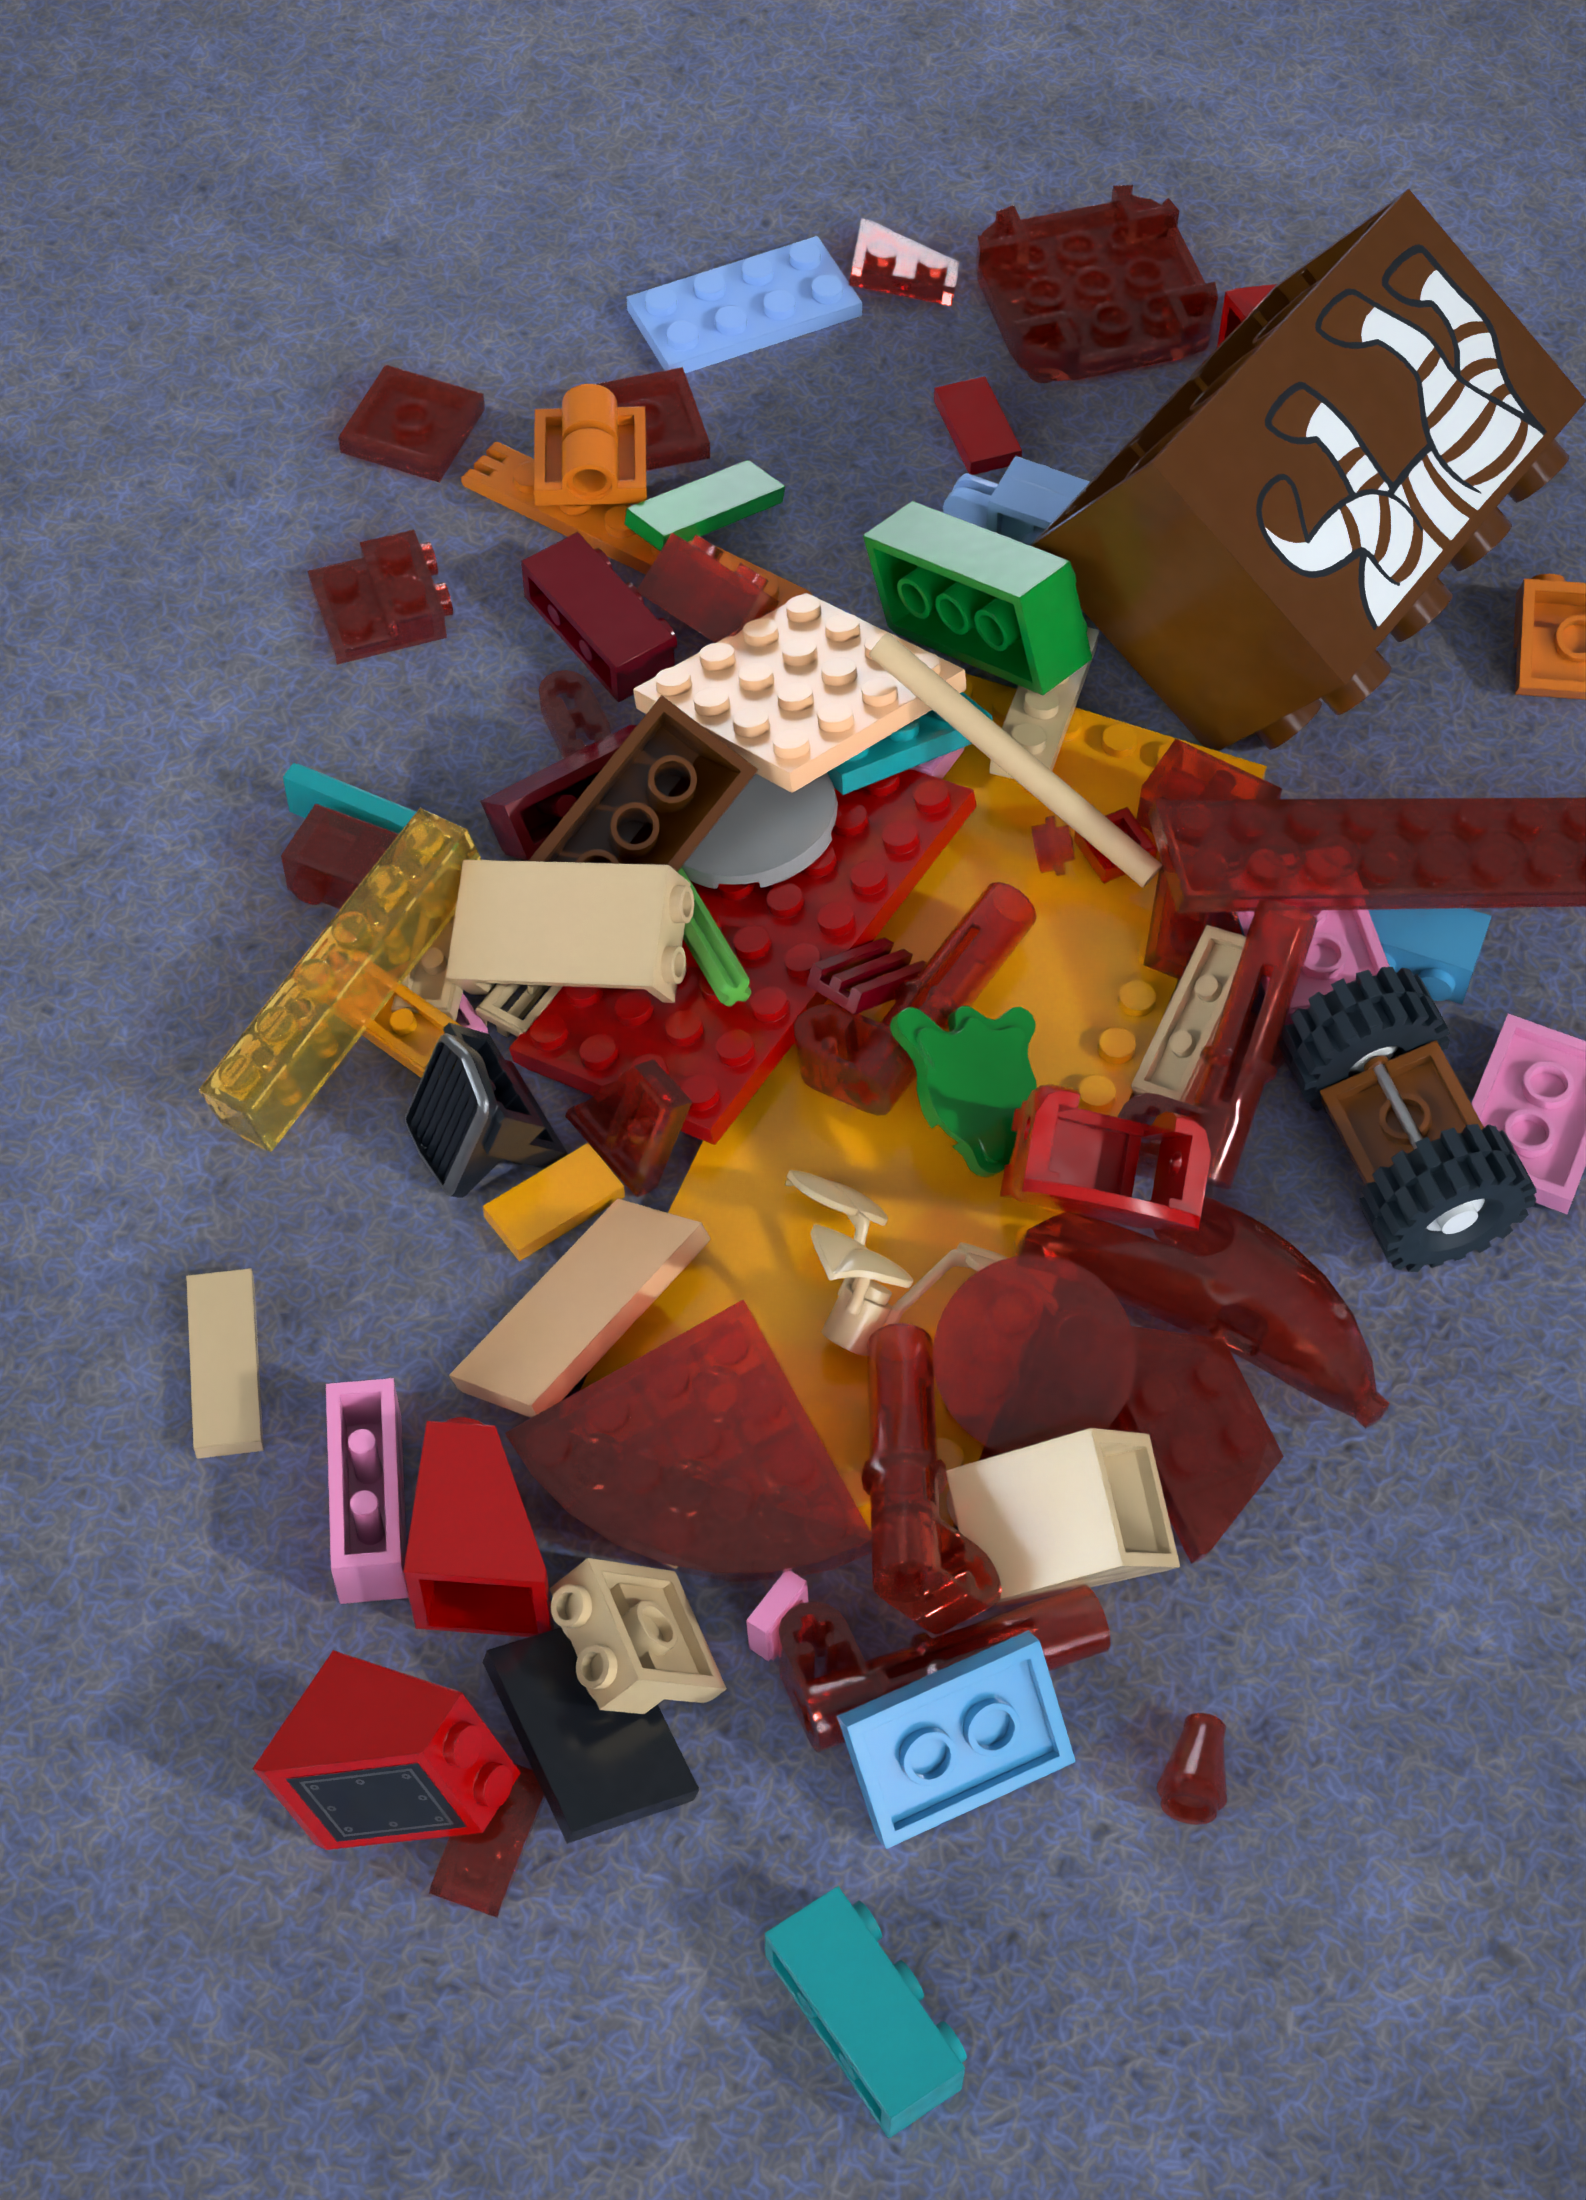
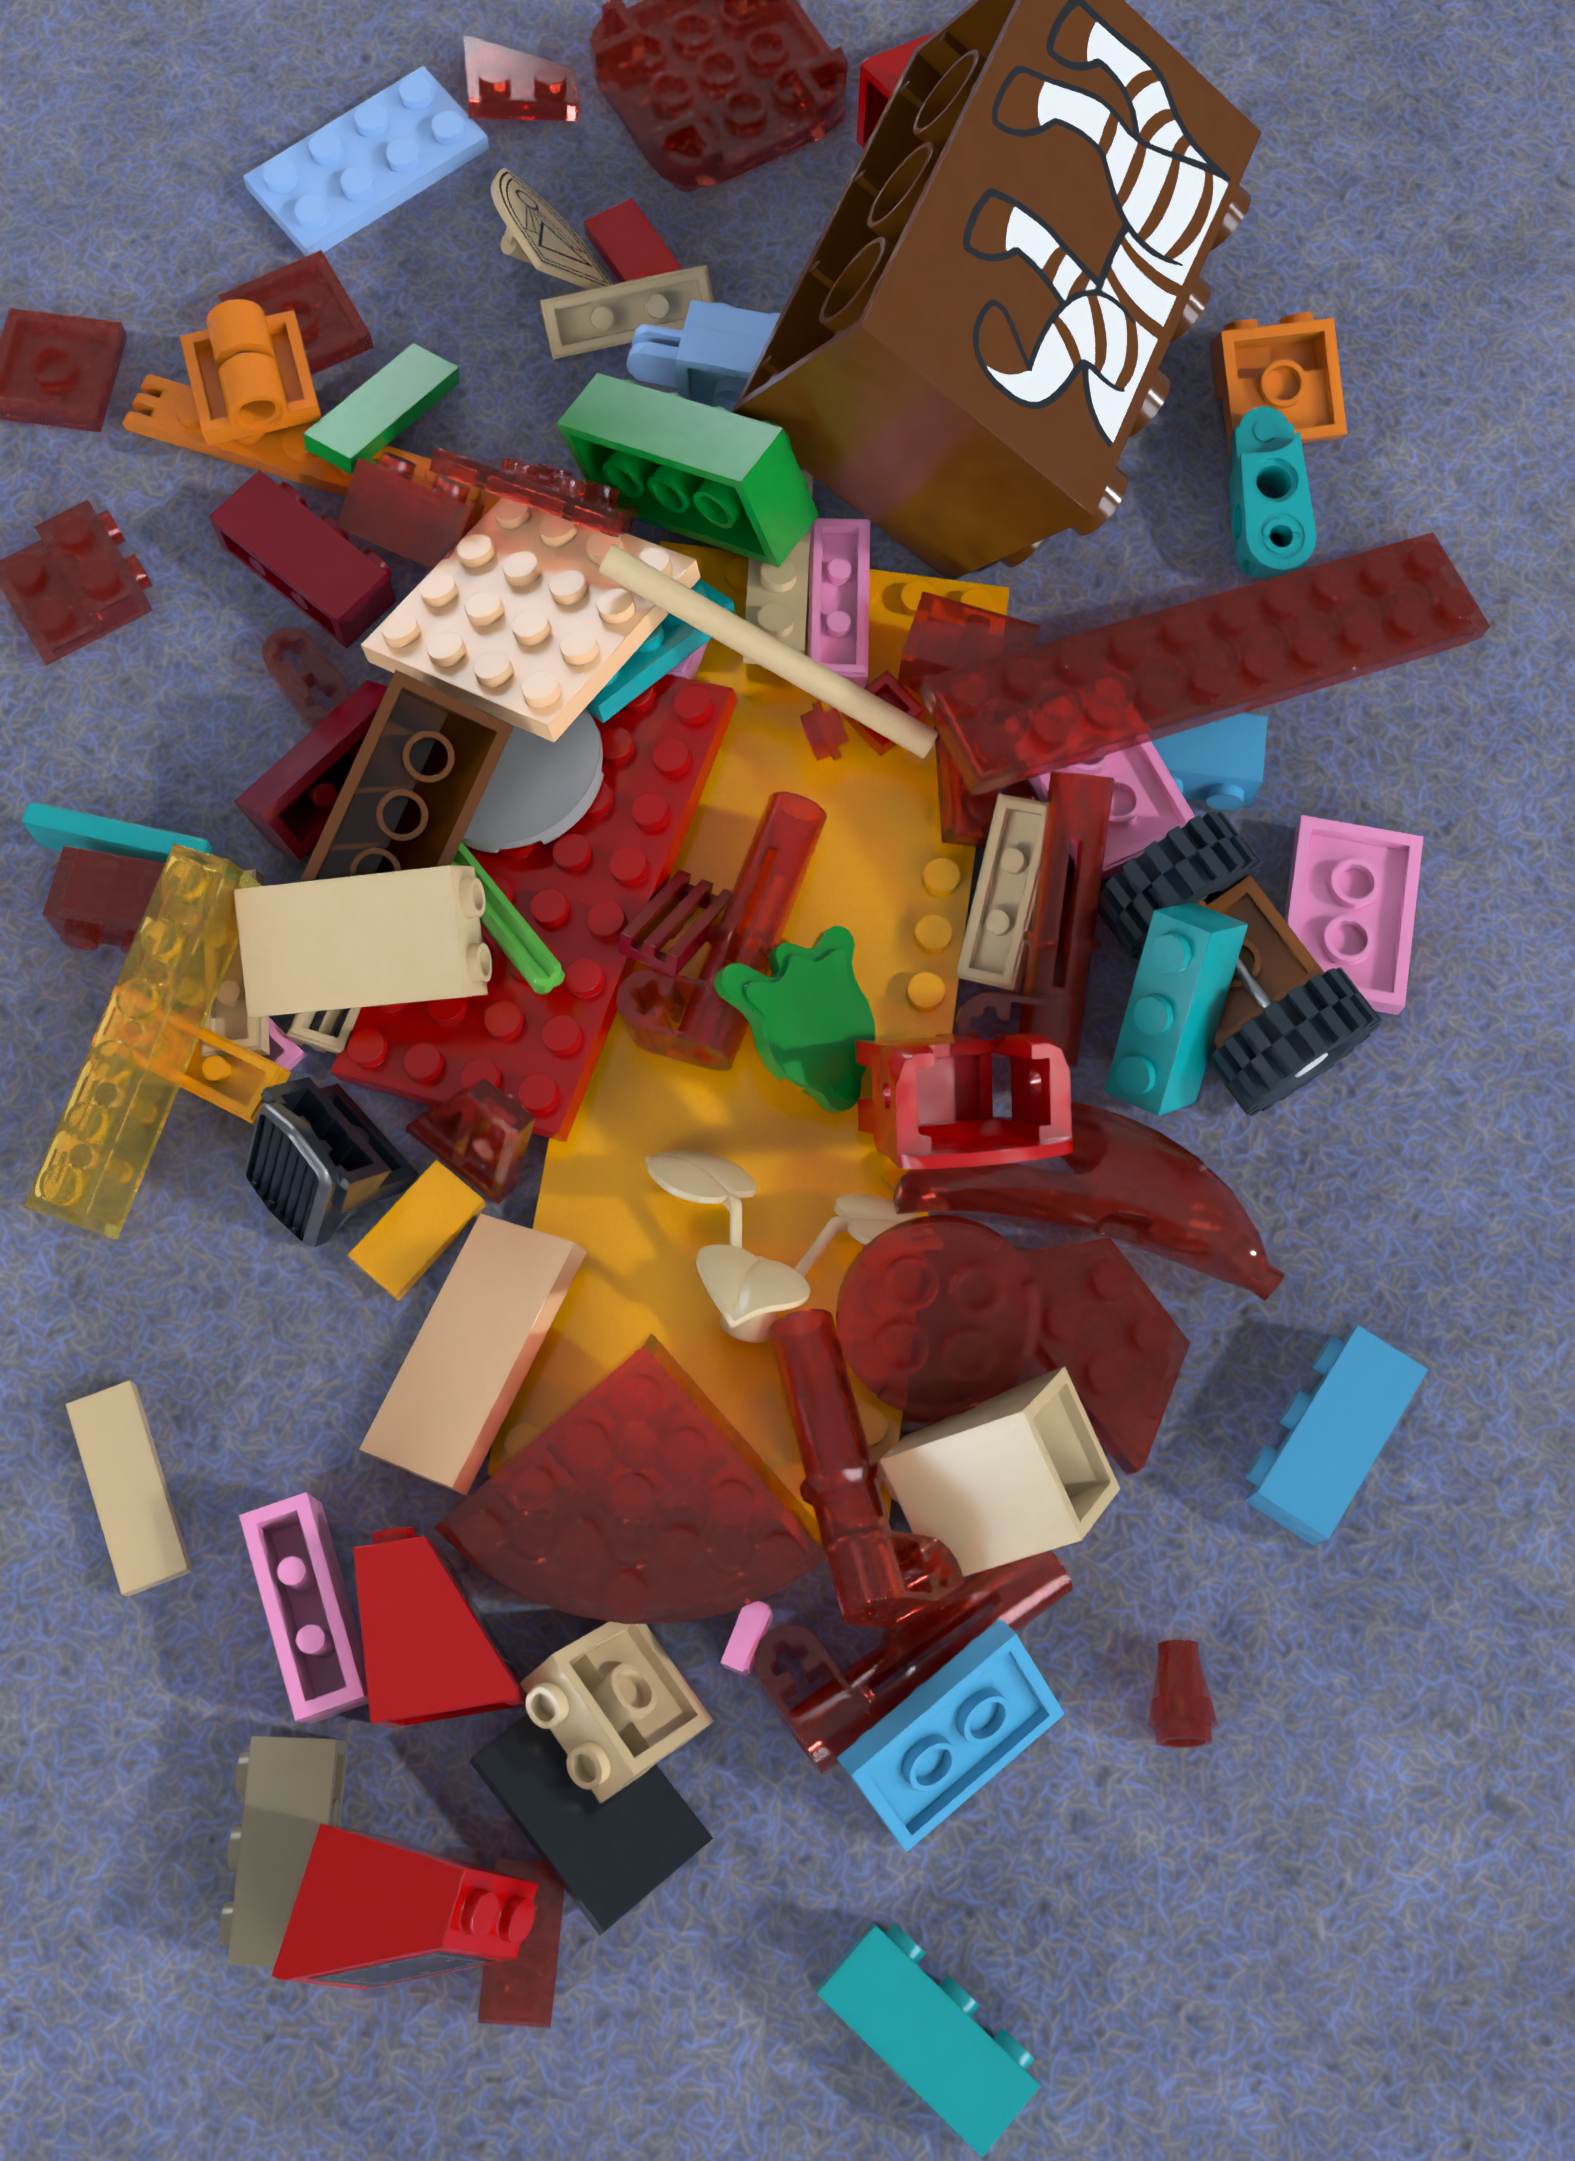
camera: 15 degrees left, 15 degrees up
none -> dark tan brick [219,1736,348,1967]
none -> clear red wing [429,447,640,537]
none -> tan shield [491,168,612,289]
none -> tan tile [539,265,714,359]
none -> bright pink tile [807,518,870,688]
none -> teal brick [1104,902,1248,1116]
none -> teal piece [1228,406,1317,580]
none -> dark azure brick [1244,1325,1428,1546]

